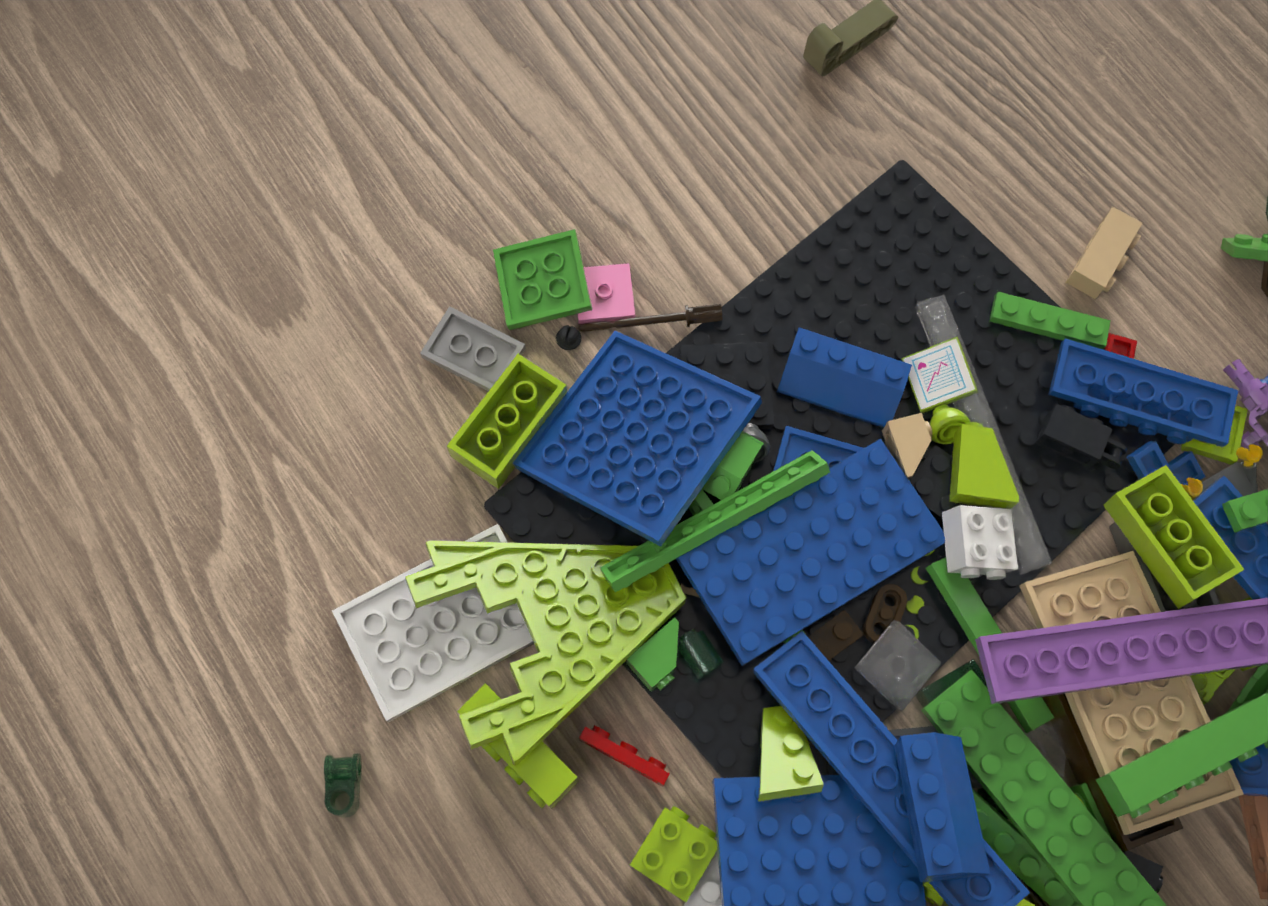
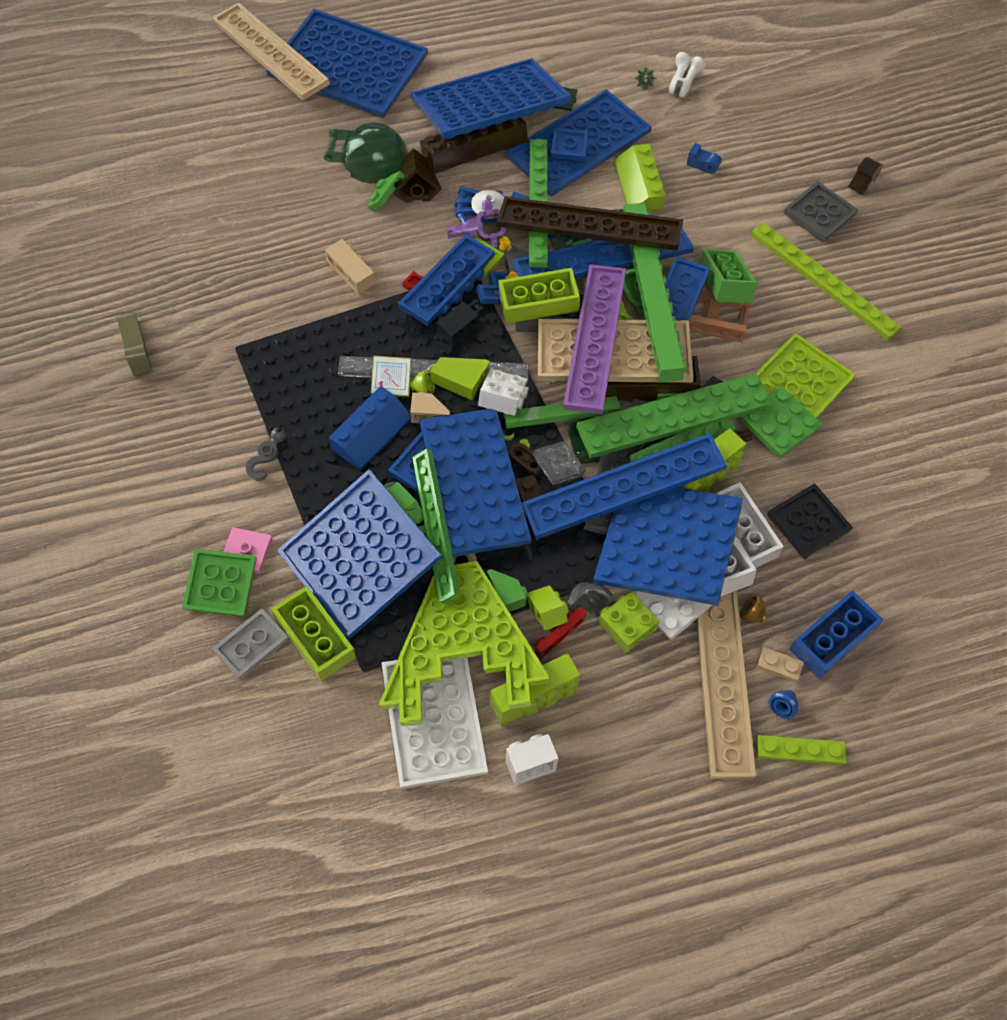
camera: 70 degrees left, 10 degrees down
clear green piece [324,753,362,818] -> none
black piece [556,325,582,350] -> none
dark brown piece [578,304,723,331] -> none
clear green brick [677,629,724,680] -> none
lime wing [758,706,824,802] -> none
blue slope [894,732,990,882] -> none
bright green plate [989,292,1111,349] -> none
none -> dark grey piece [246,427,286,481]
none -> white brick [505,734,558,786]
none -> lime brick [528,585,569,631]
none -> dark grey hair [566,582,614,615]

